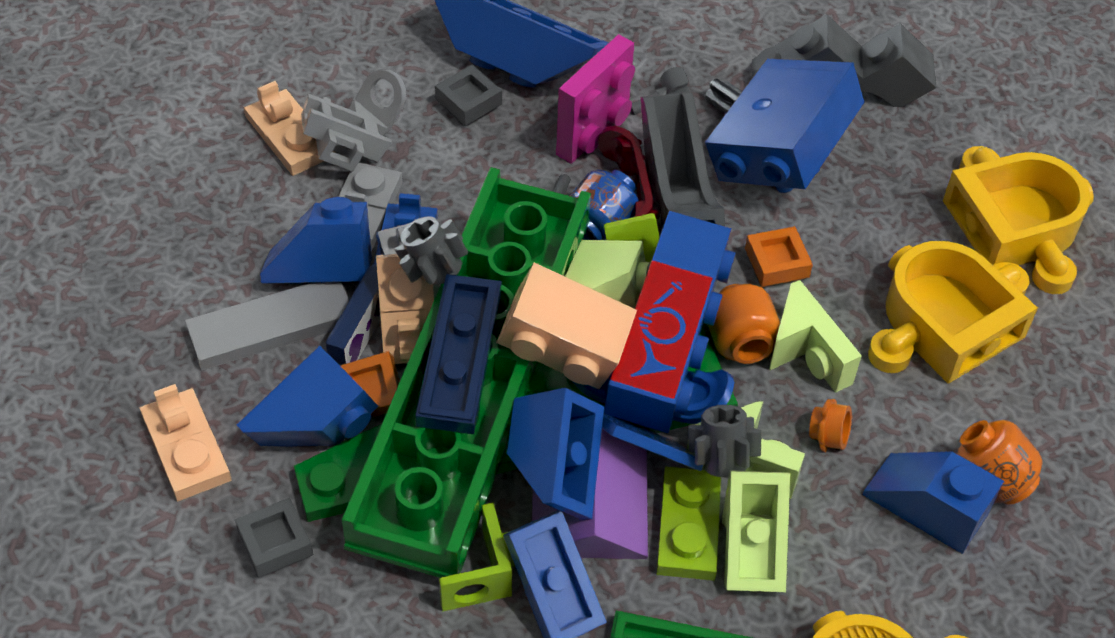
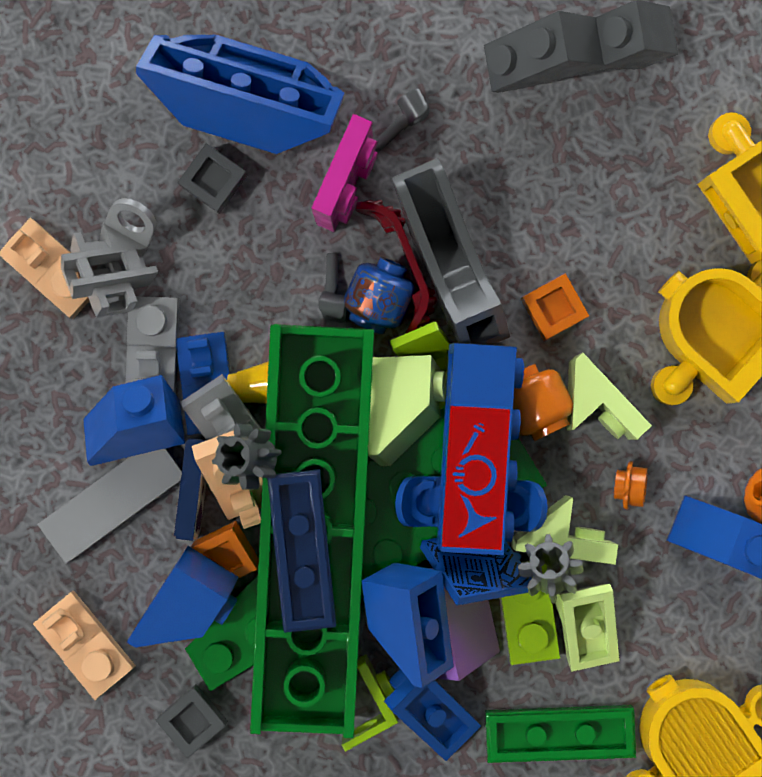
camera: 10 degrees left, 35 degrees up
light nougat brick [496,262,637,389] -> none
blue piece [705,59,865,193] -> none

